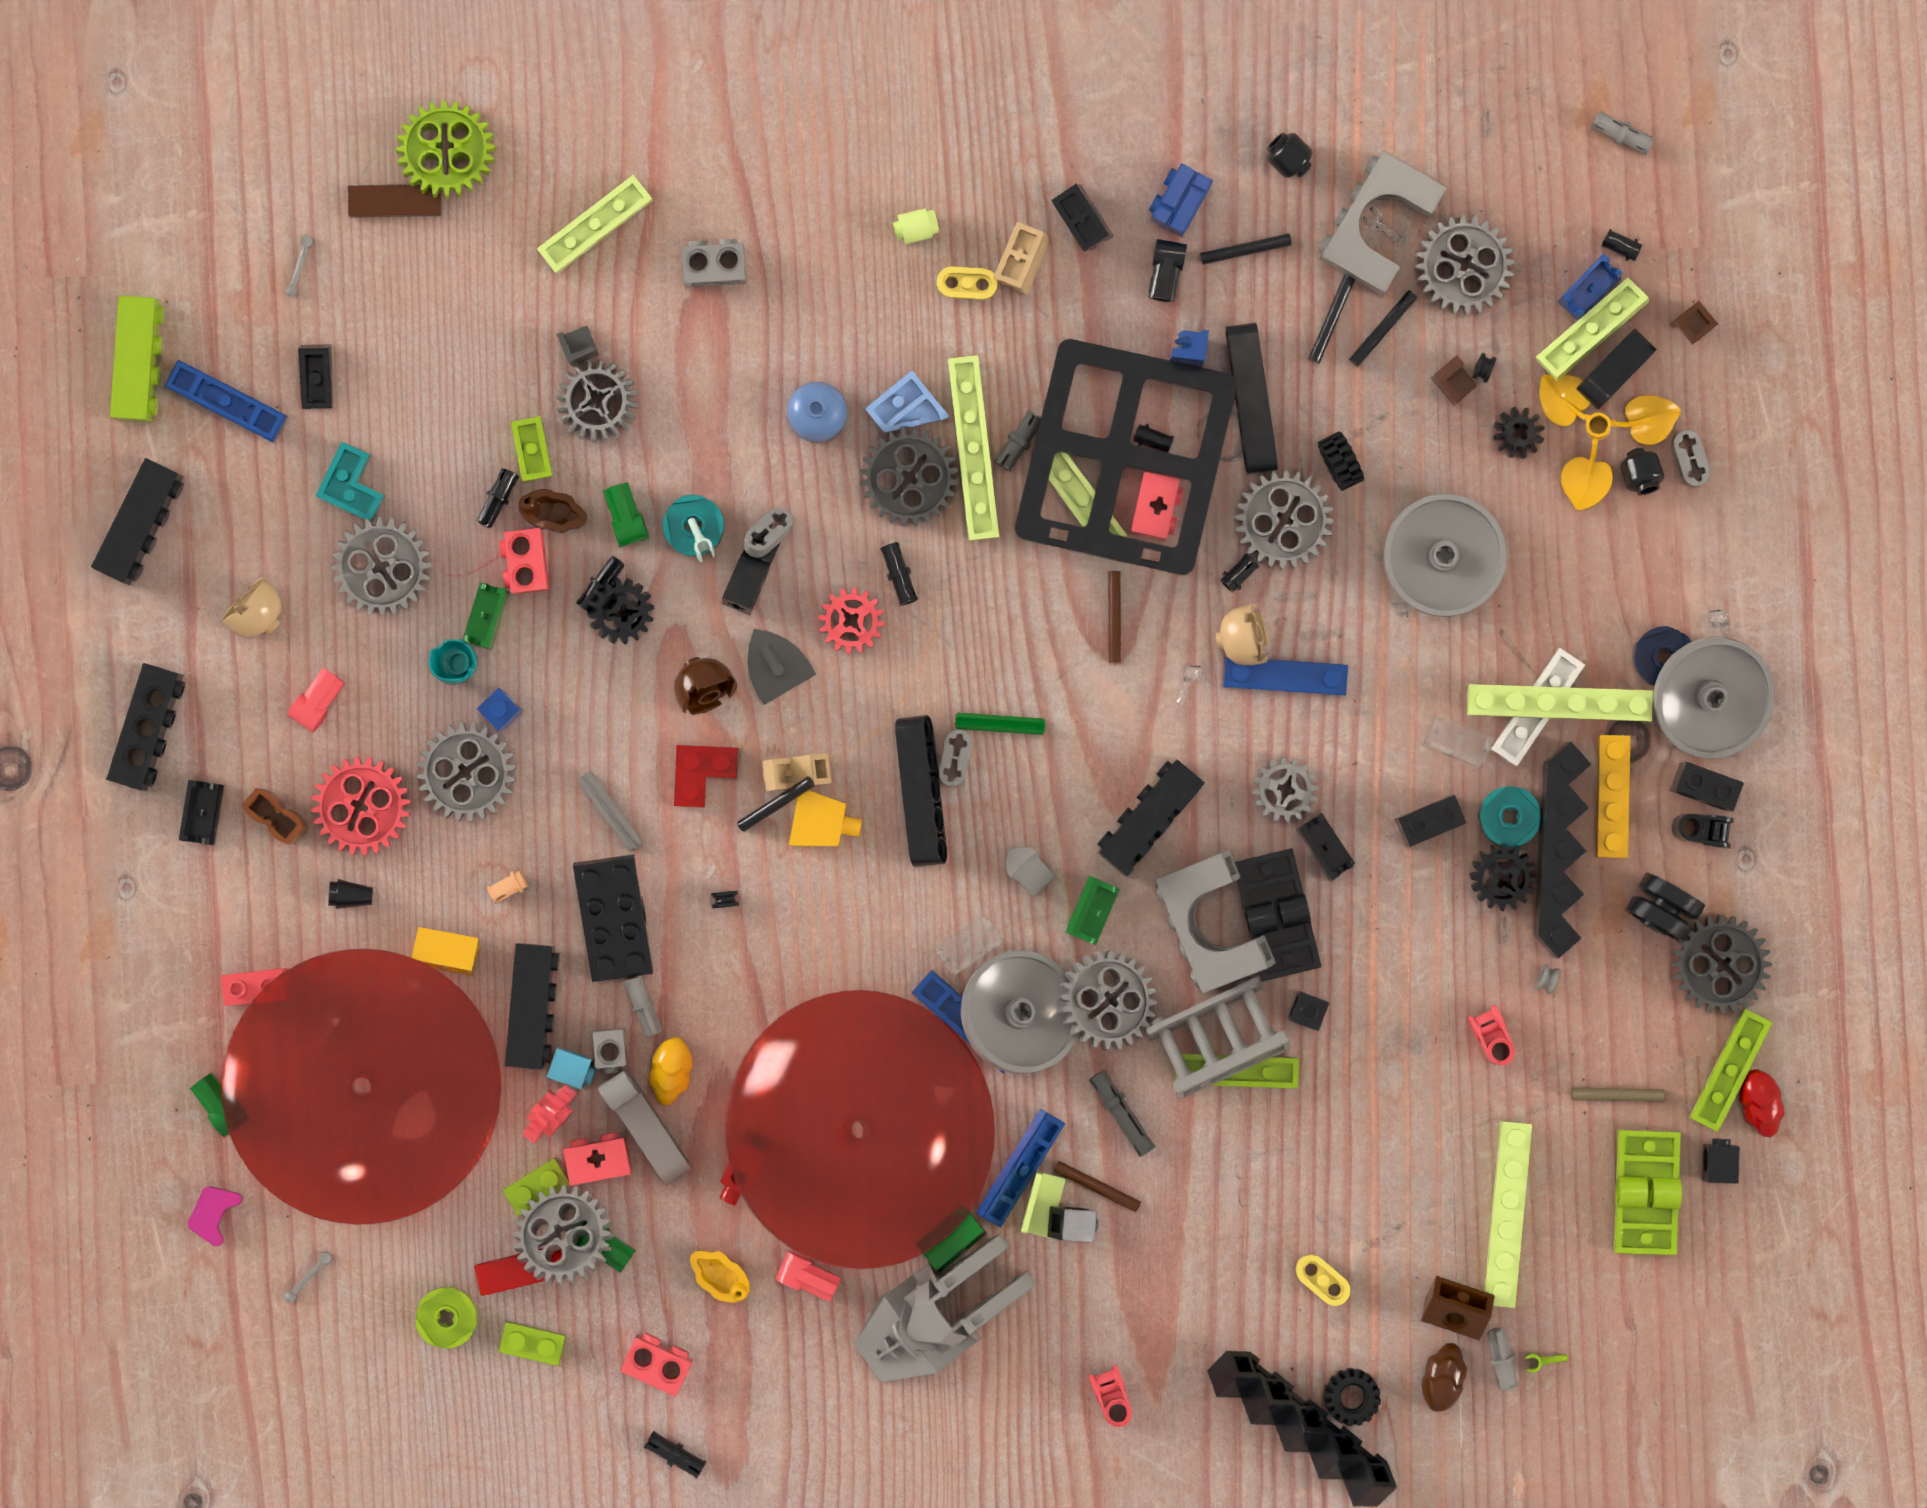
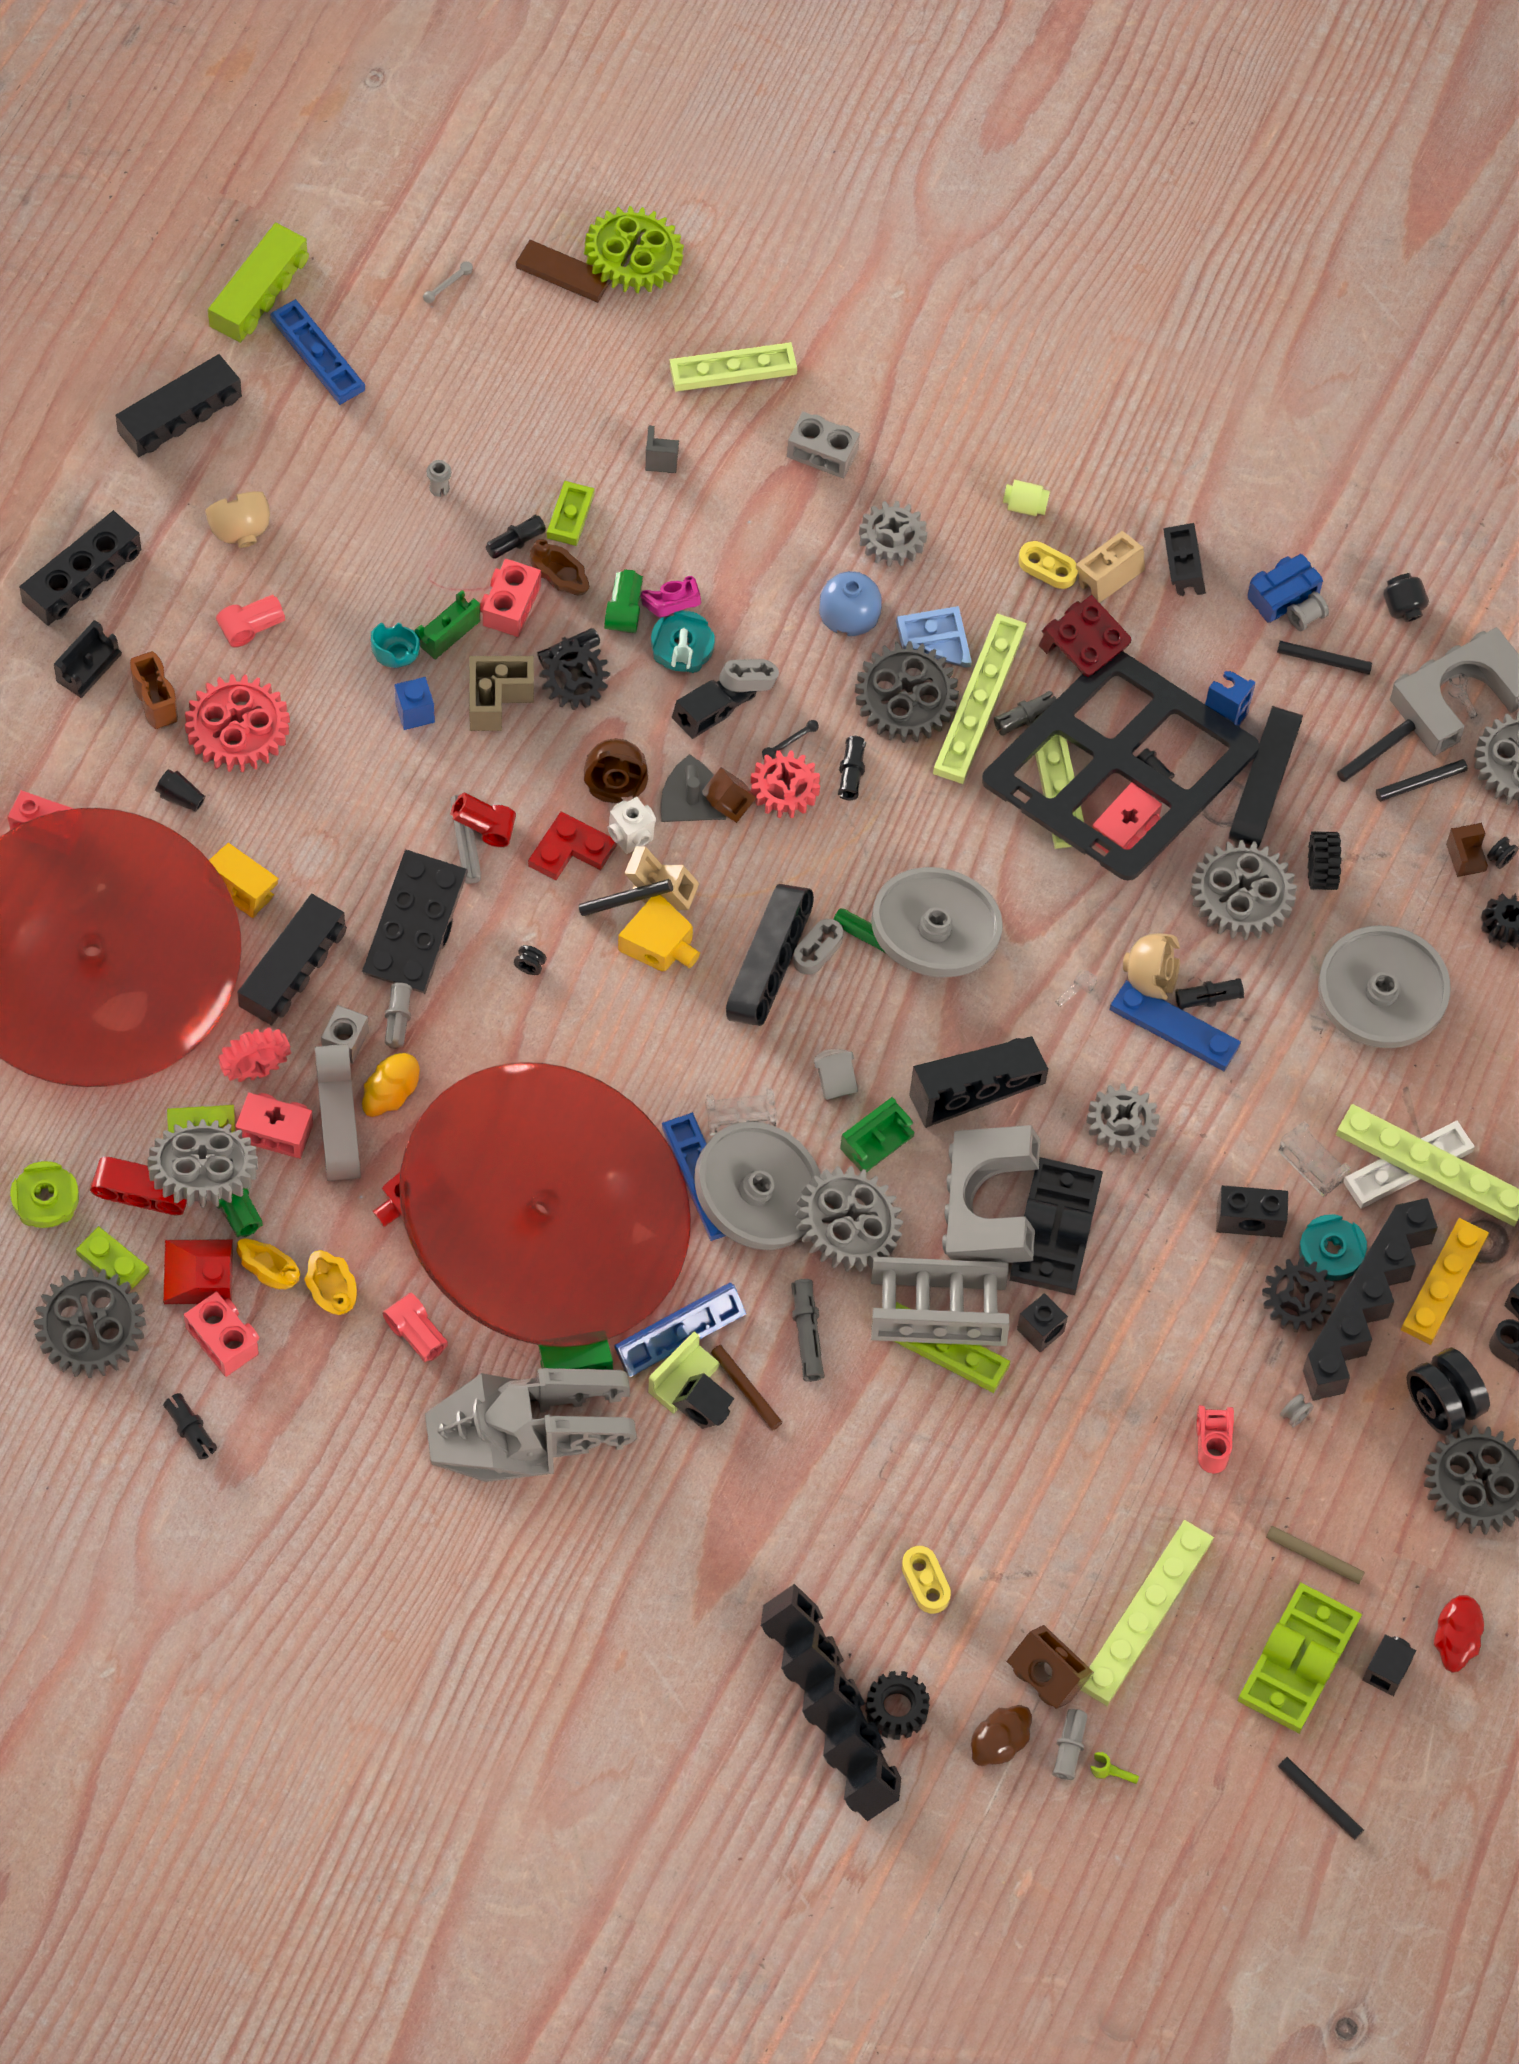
camera: 20 degrees right, 25 degrees down
black slope [298,344,333,409] -> none
teal plate [315,441,385,522] -> none
light grey gear [331,516,431,616] -> none
light grey gear [416,723,517,822] -> none
light nougat pin [487,870,529,904] -> none
medium azure brick [546,1047,596,1089] -> none
light grey gear [556,360,639,443] -> none
coral piece [1088,1365,1132,1427] -> none
reddish brown bar [1108,571,1121,663] -> none
black piece [1148,239,1187,303] -> none
black pin [1220,553,1259,593] -> none
black hinge [1296,813,1355,881] -> none
lime plate [1689,1008,1773,1132] -> none
none -> dark grey gear [34,1268,146,1378]
none -> red slope [163,1239,233,1304]
none -> yellow arm [236,1238,300,1289]
none -> light grey pin [426,460,452,497]
none -> red piece [450,792,516,847]
none -> dark tan brick [469,656,534,731]
none -> white brick [607,797,656,855]
none -> dark pink piece [640,576,701,617]
none -> reddish brown panel [702,767,756,823]
none -> black hinge [762,720,819,759]
none -> light grey gear [859,501,928,566]
none -> light grey dish [871,867,1003,977]
none -> dark red bracket [1039,594,1132,677]
none -> black pin [1175,978,1244,1010]
none -> black bar [1278,1757,1364,1840]
none -> light grey bush [1287,591,1329,631]

